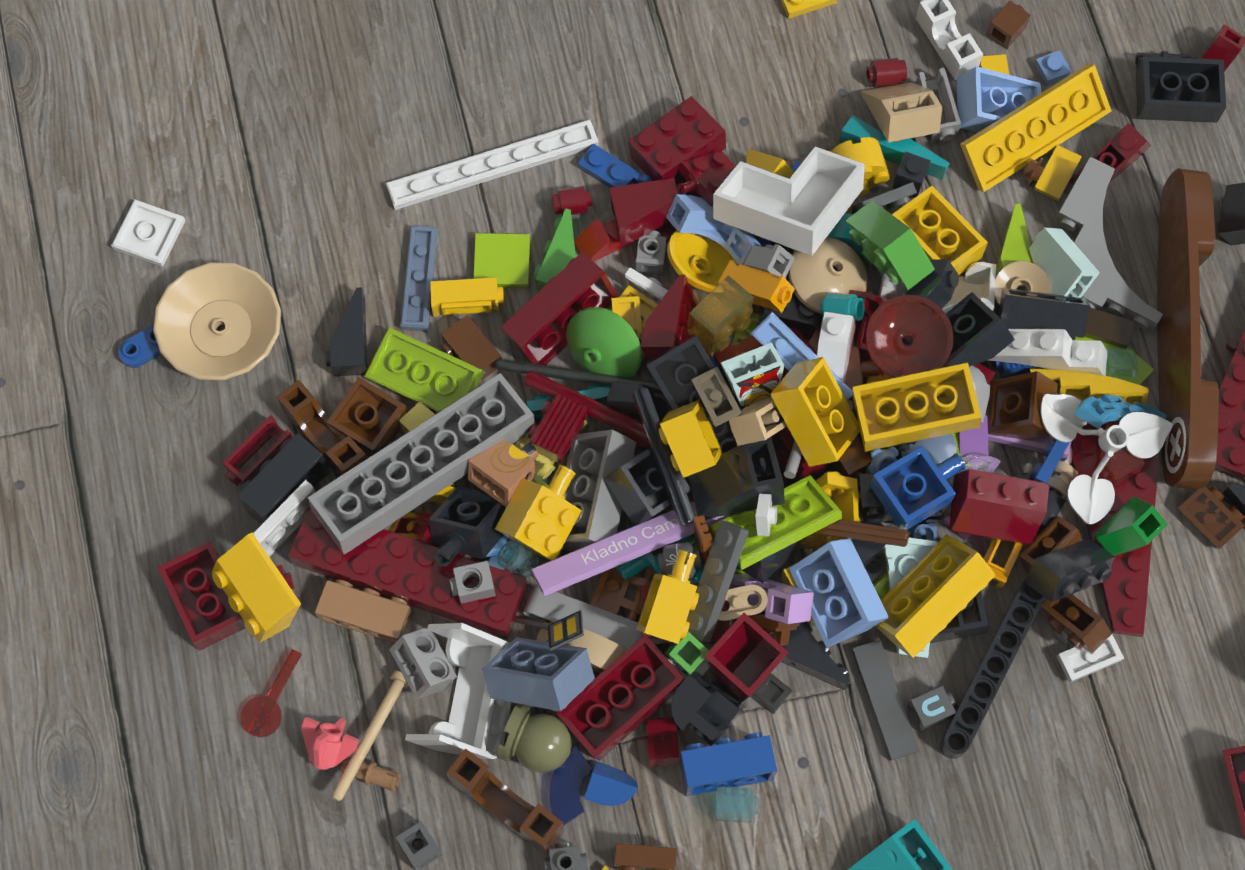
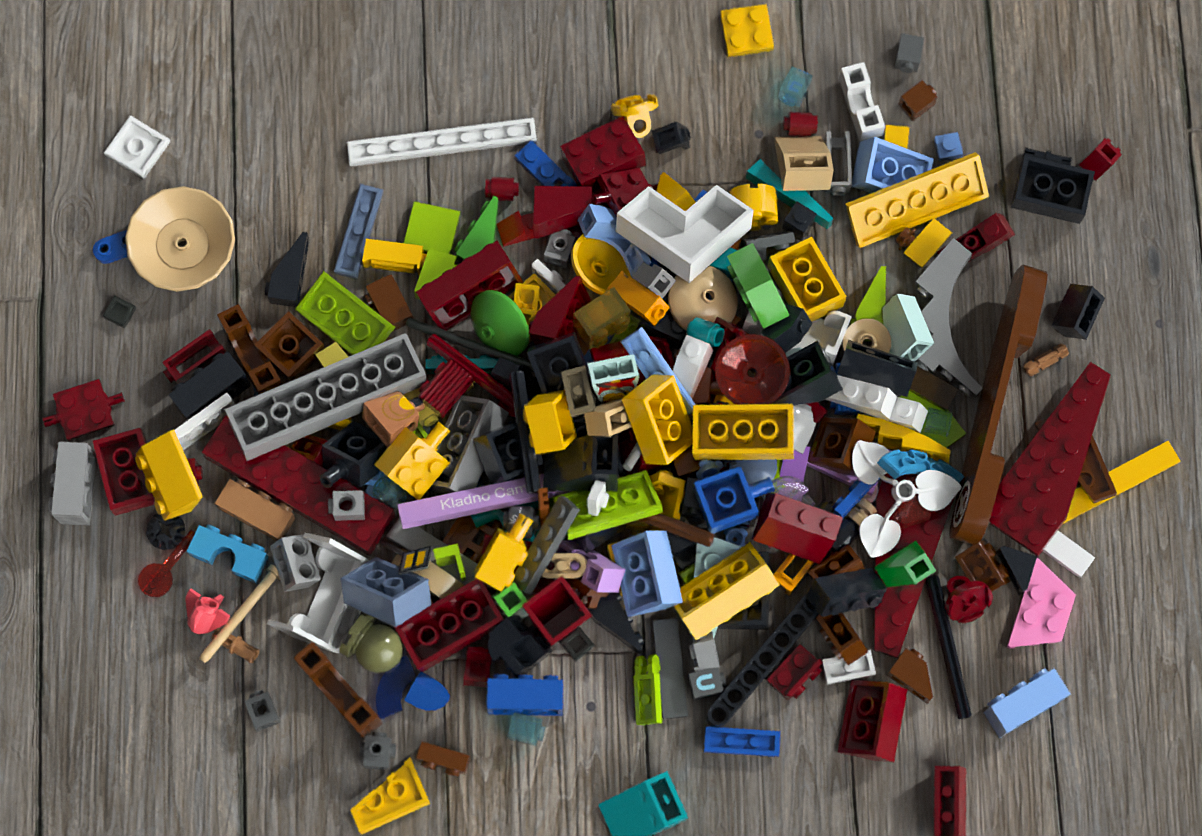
camera: 10 degrees right, 5 degrees up
none -> dark red plate [43,379,125,441]
none -> light grey brick [48,442,96,525]
none -> pearl dark grey tile [103,296,136,329]
none -> black gear [146,514,186,550]
none -> dark azure arch [186,524,269,584]
none -> lime slope [414,248,458,300]
none -> lime panel [433,544,467,581]
none -> yellow tile [611,94,659,138]
none -> lime hinge [634,654,662,726]
none -> black bracket [651,121,691,154]
none -> light grey brick [689,631,719,672]
none -> blue plate [704,726,780,757]
none -> dark red bracket [766,644,823,701]
none -> clear light blue brick [778,66,813,108]
none -> dark red slope [837,680,908,763]
none -> reddish brown slope [887,648,933,704]
none -> black axle [925,575,972,720]
none -> dark red tile [945,576,993,623]
none -> medium nougat axle [1024,344,1069,376]

